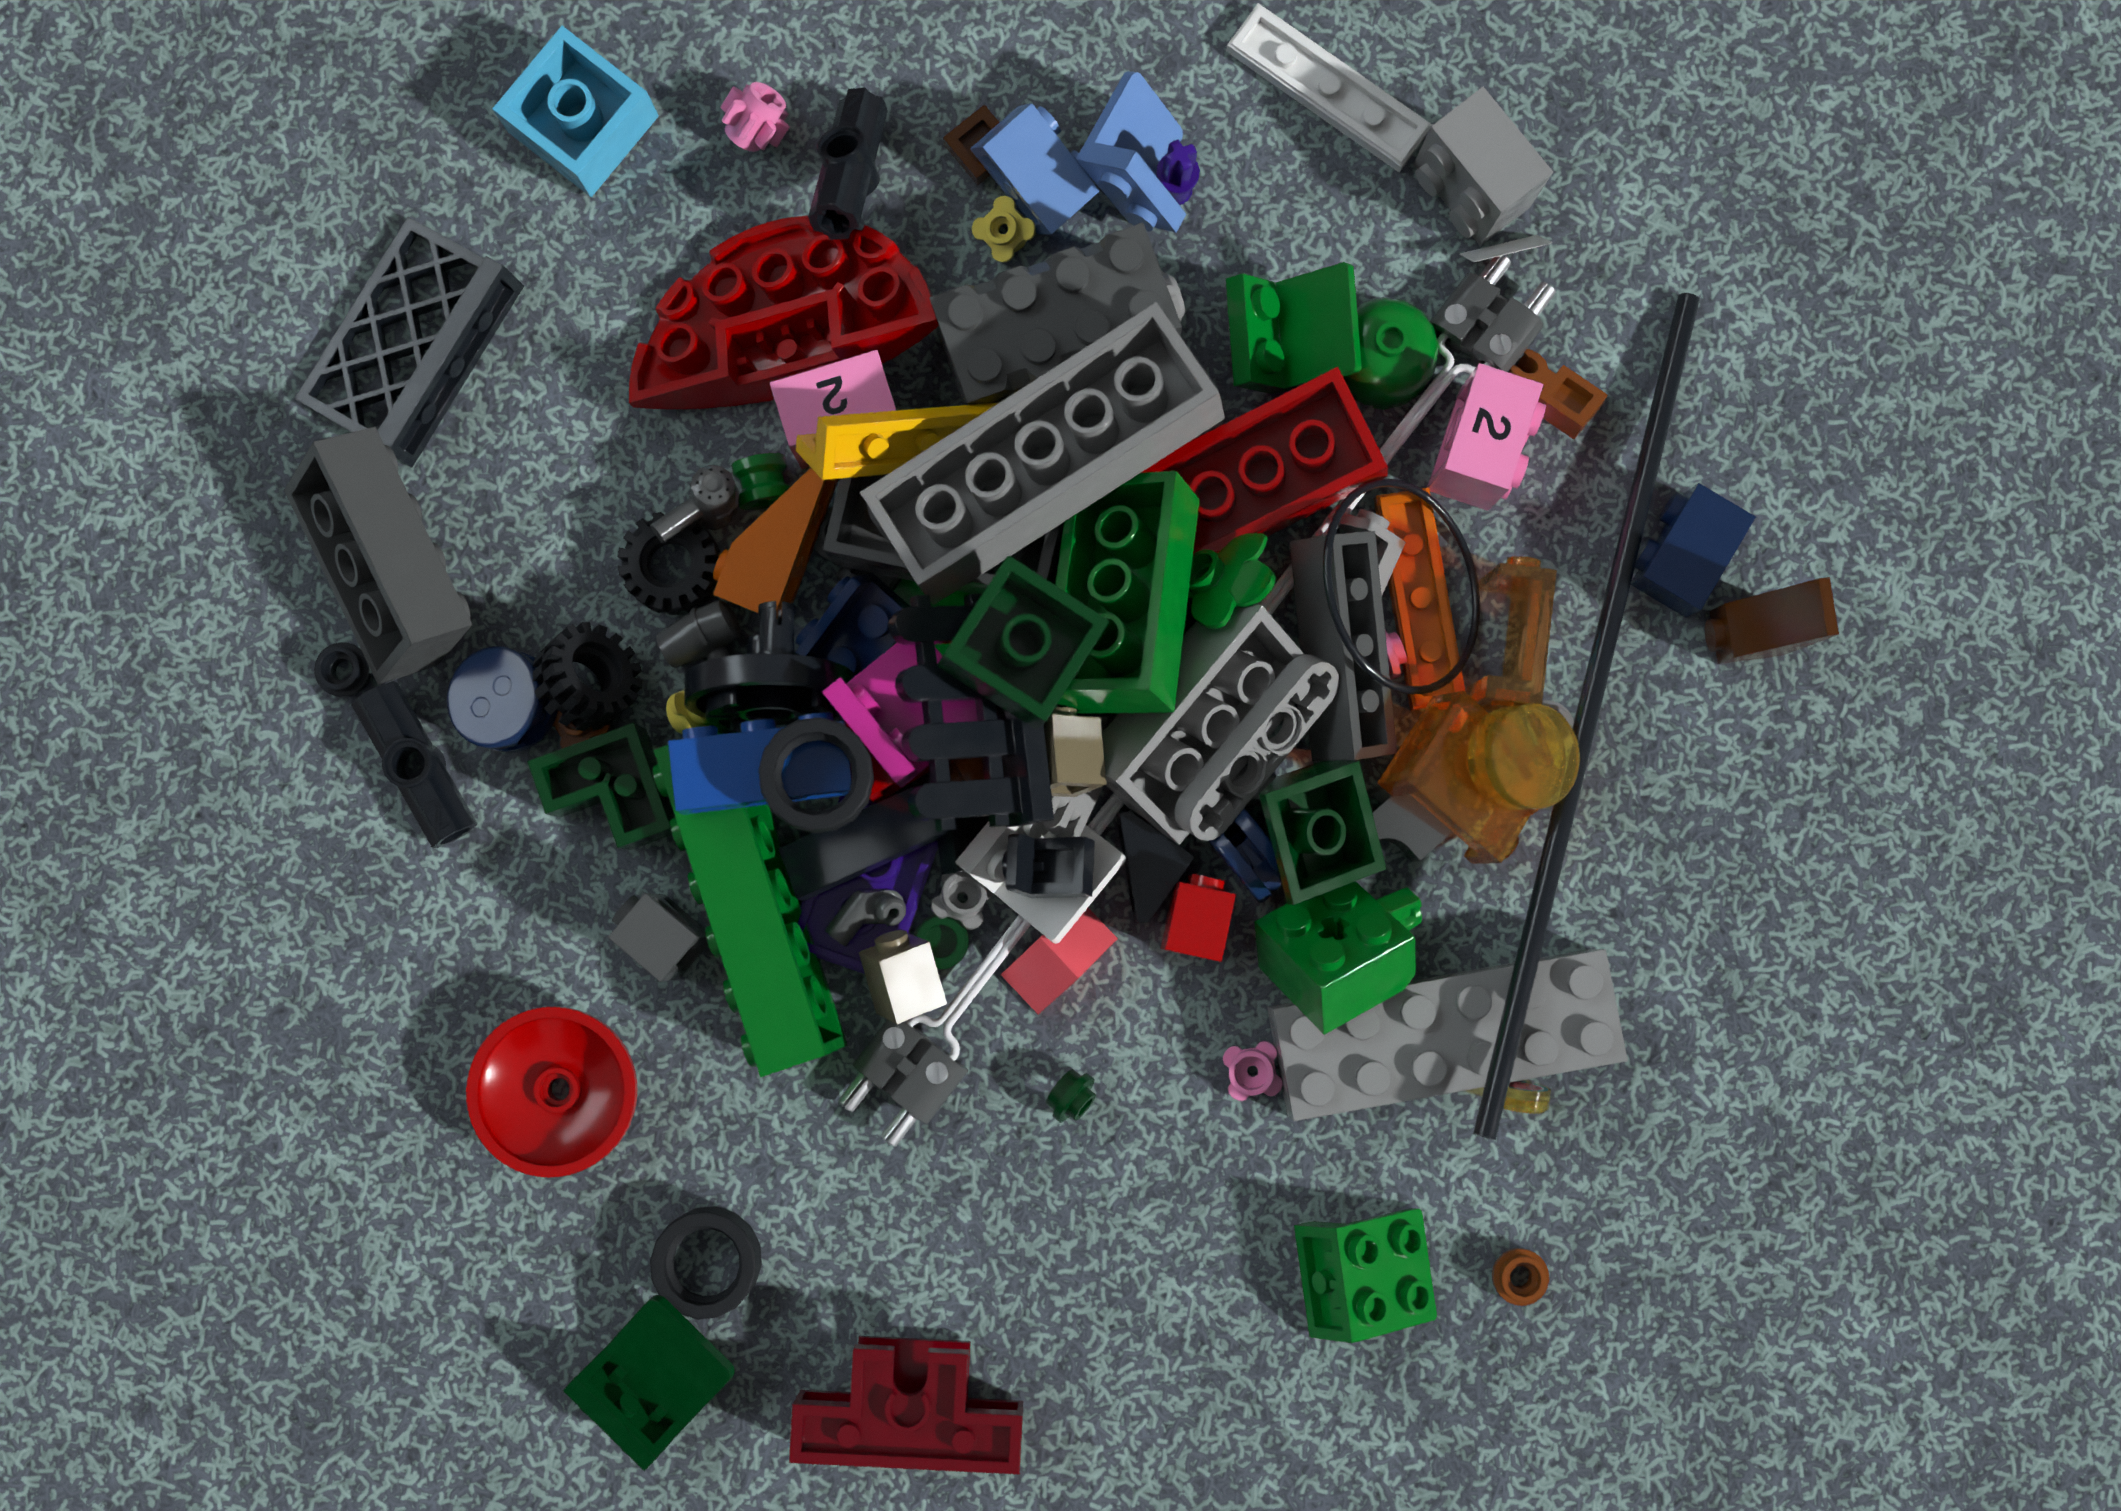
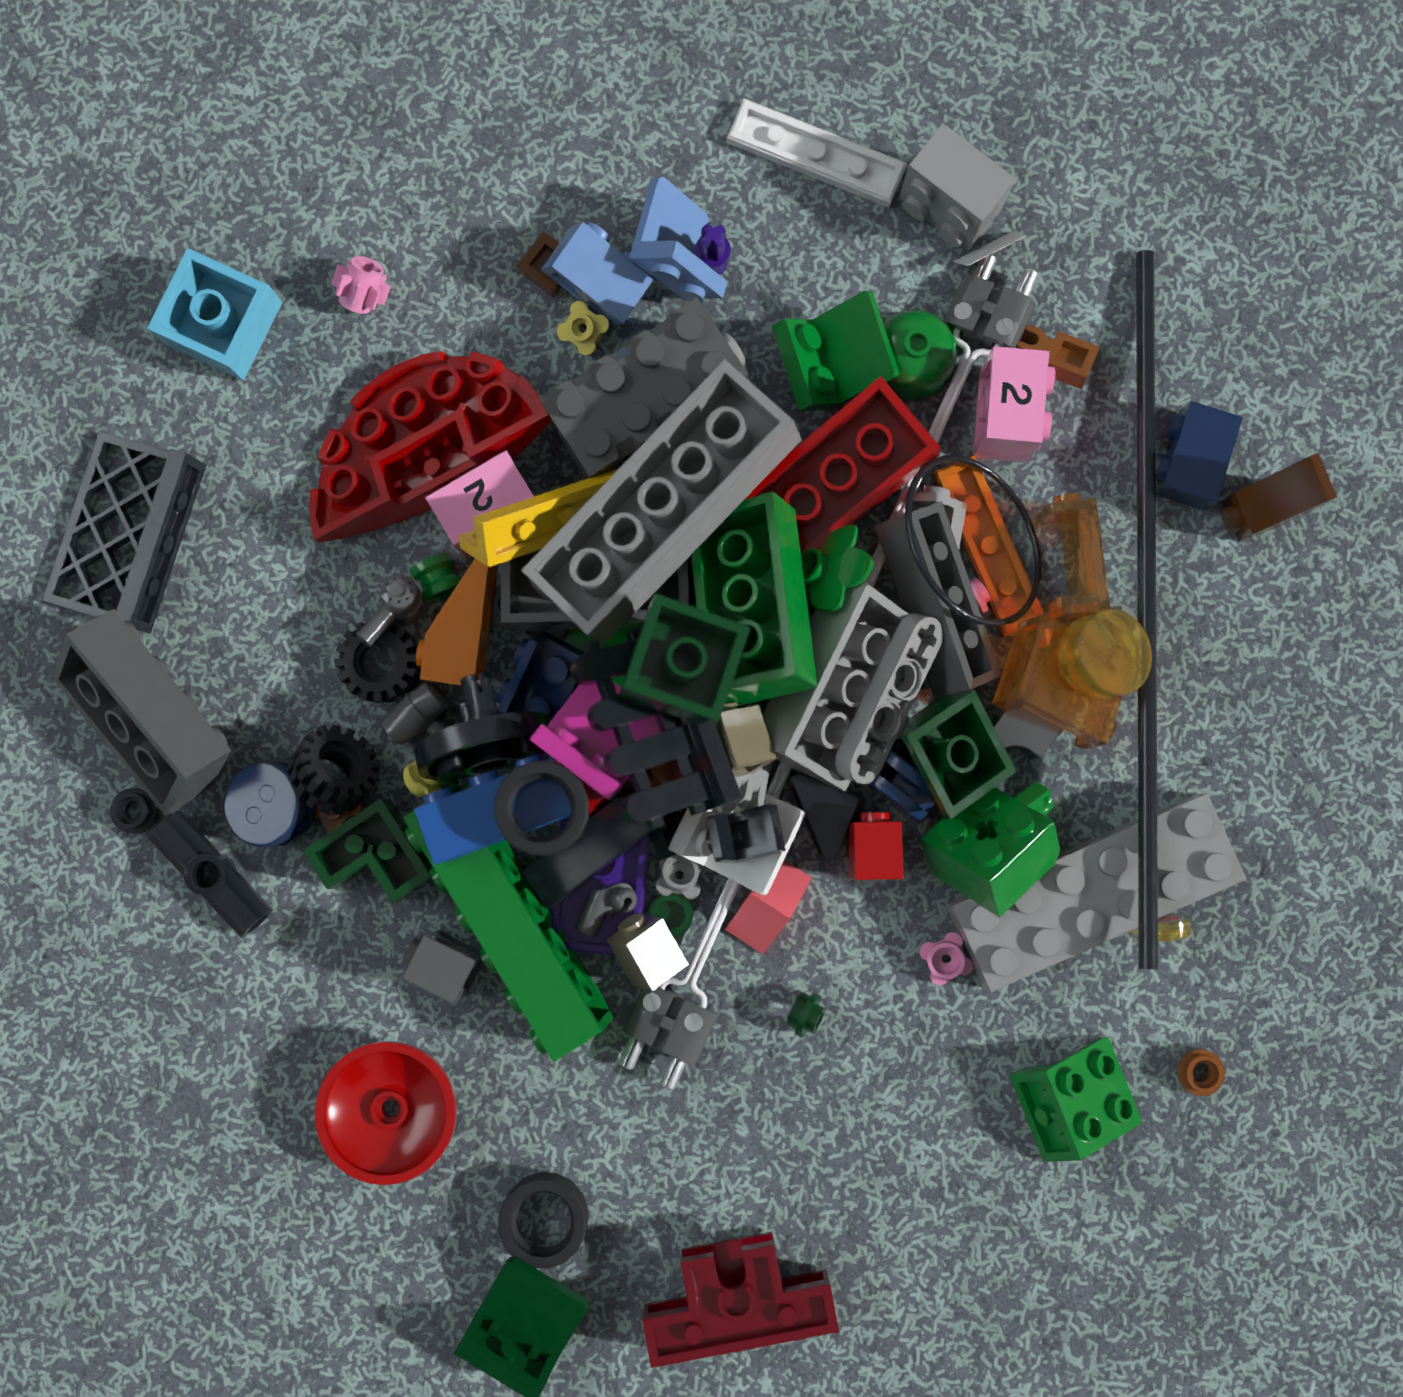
camera: 10 degrees left, 0 degrees up
black piece [808,87,888,240] -> none

